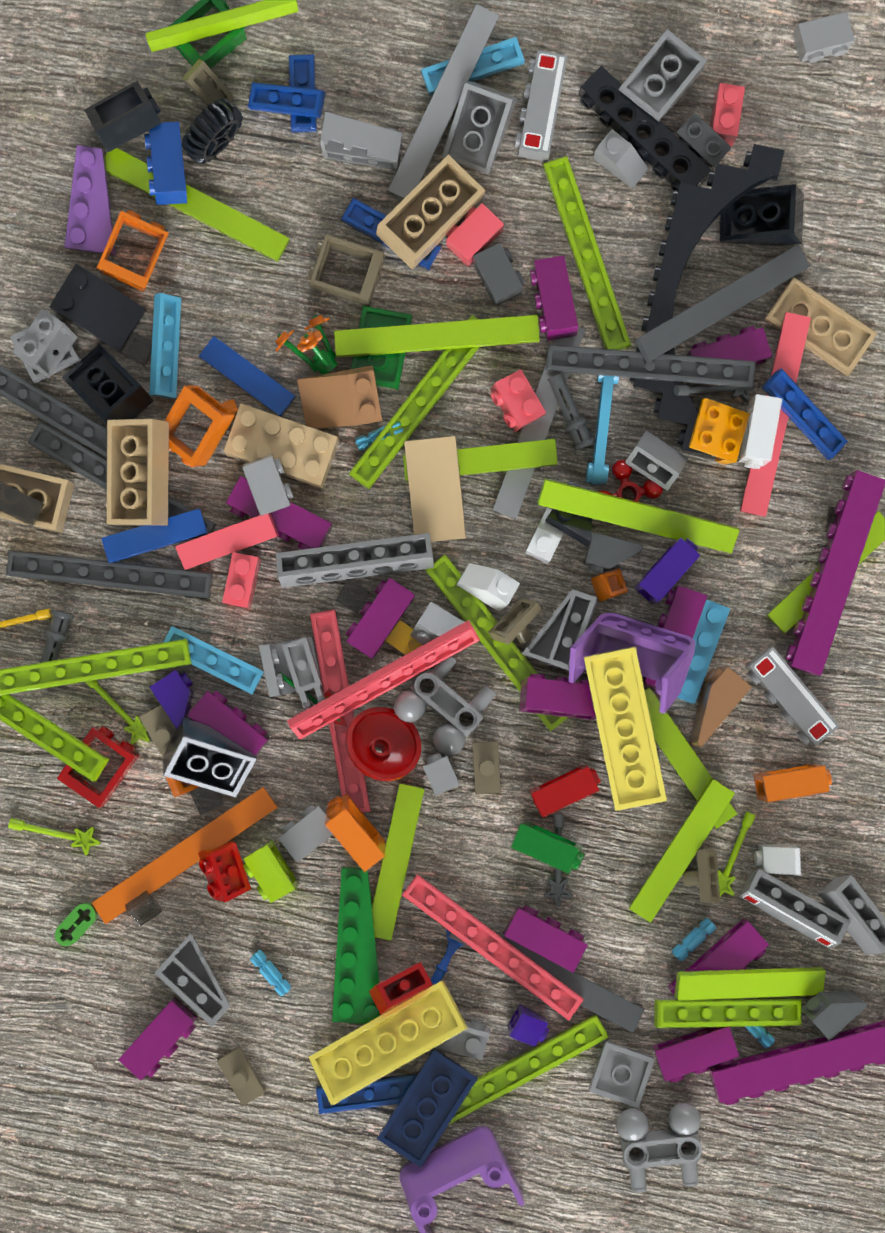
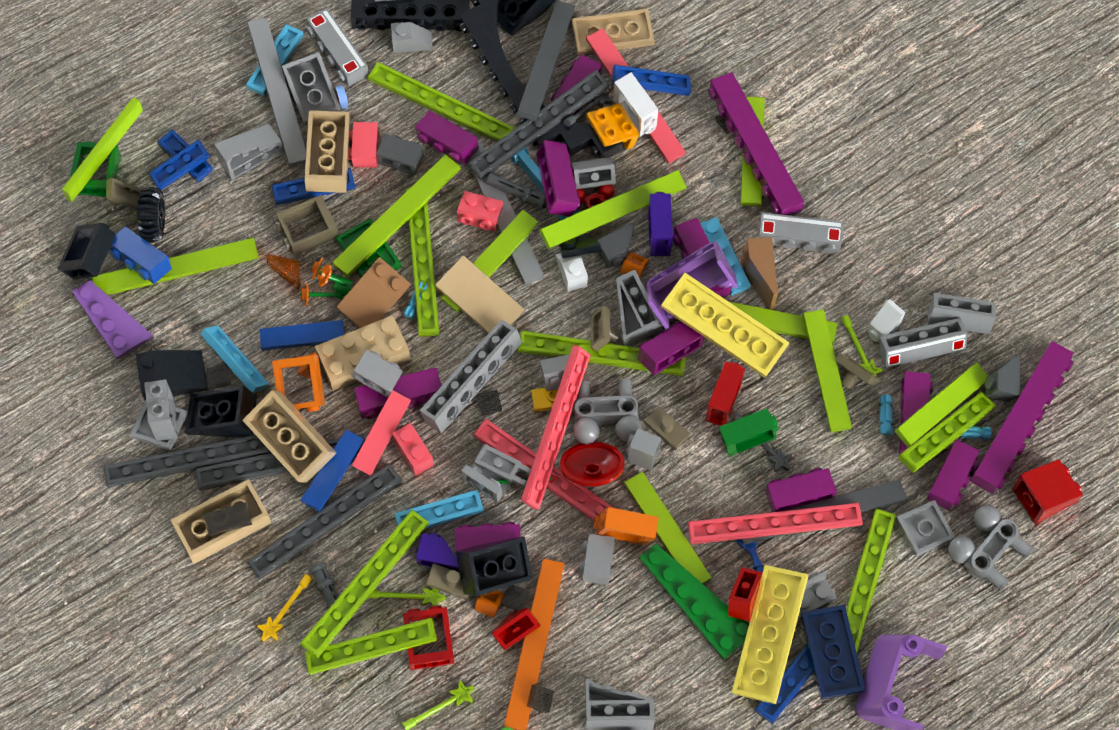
camera: 40 degrees left, 20 degrees down
orange window [96,210,169,292] -> none
red bracket [198,841,251,903] -> none
lime slope [243,840,299,903] -> none
medium azure axle [250,950,291,996] -> none
magenta brick [346,578,416,659] -> none
white slope [457,563,520,612] -> none
dark purple slope [507,1004,549,1046] -> none
orange window [753,764,832,802] -> none
none -> clear orange slope [266,254,301,289]
none -> light blue tile [335,85,348,110]
none -> red slope [492,608,541,650]
none -> magenta brick [536,140,580,217]
none -> red slope [1012,459,1083,525]

